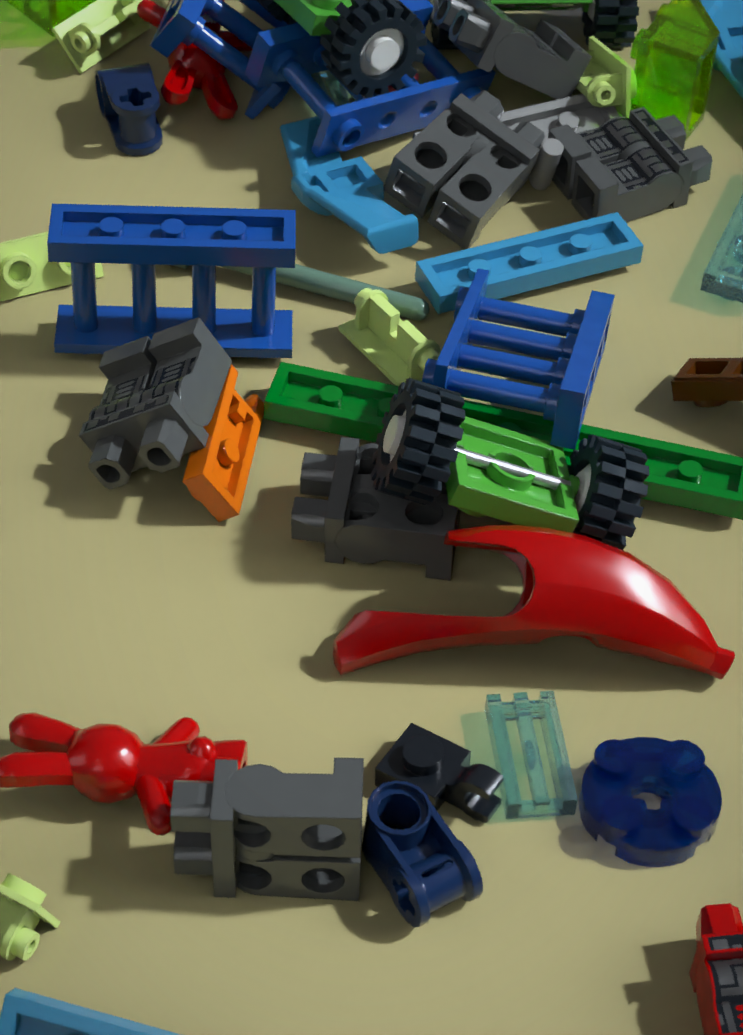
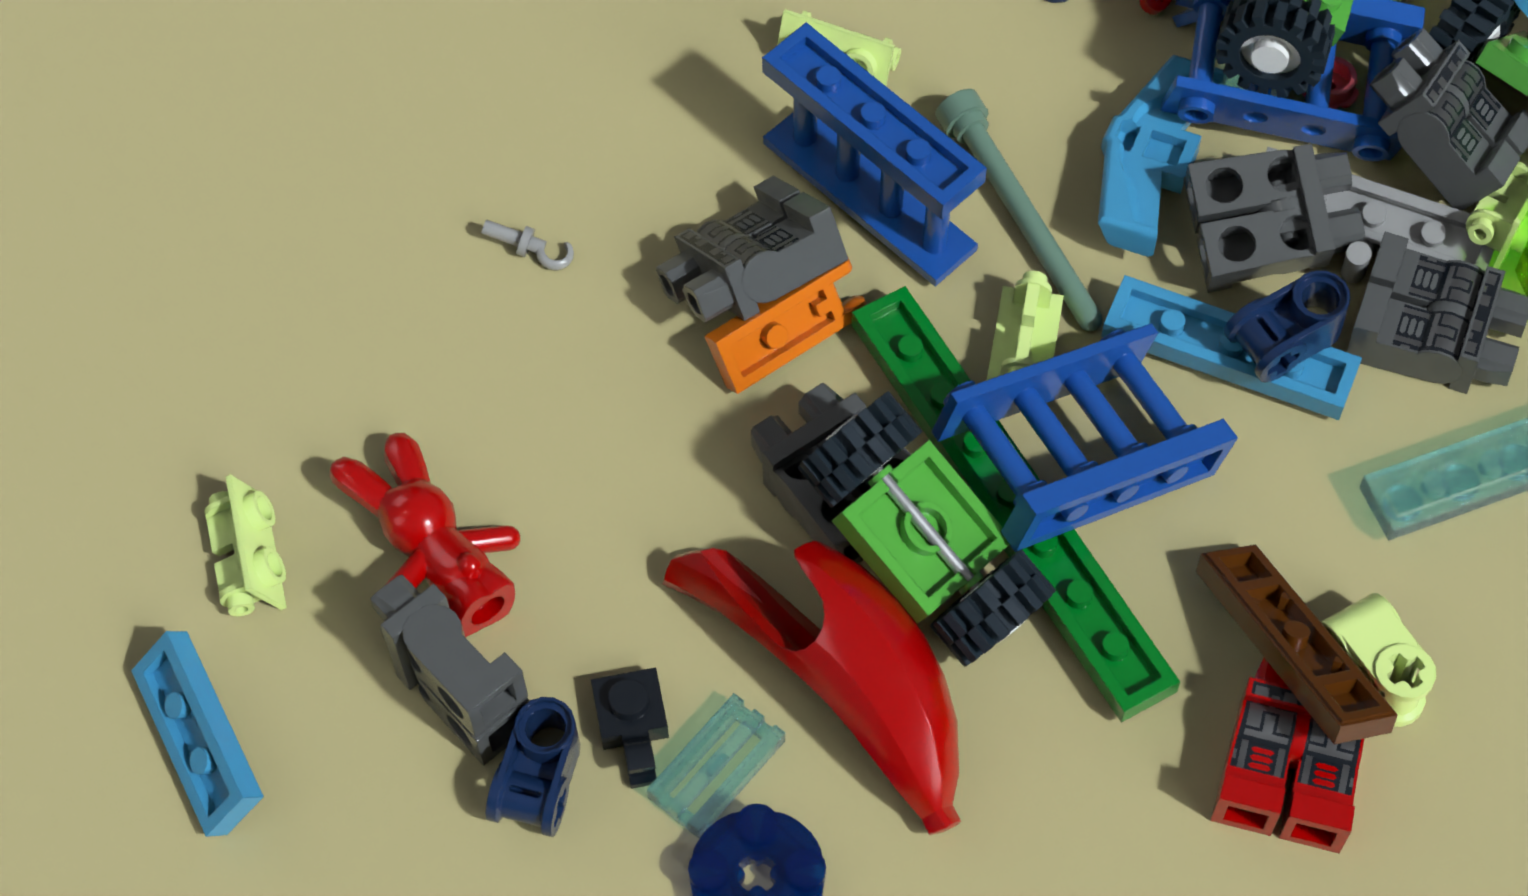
camera: 50 degrees right, 15 degrees up
none -> dark blue piece [1223,270,1350,383]

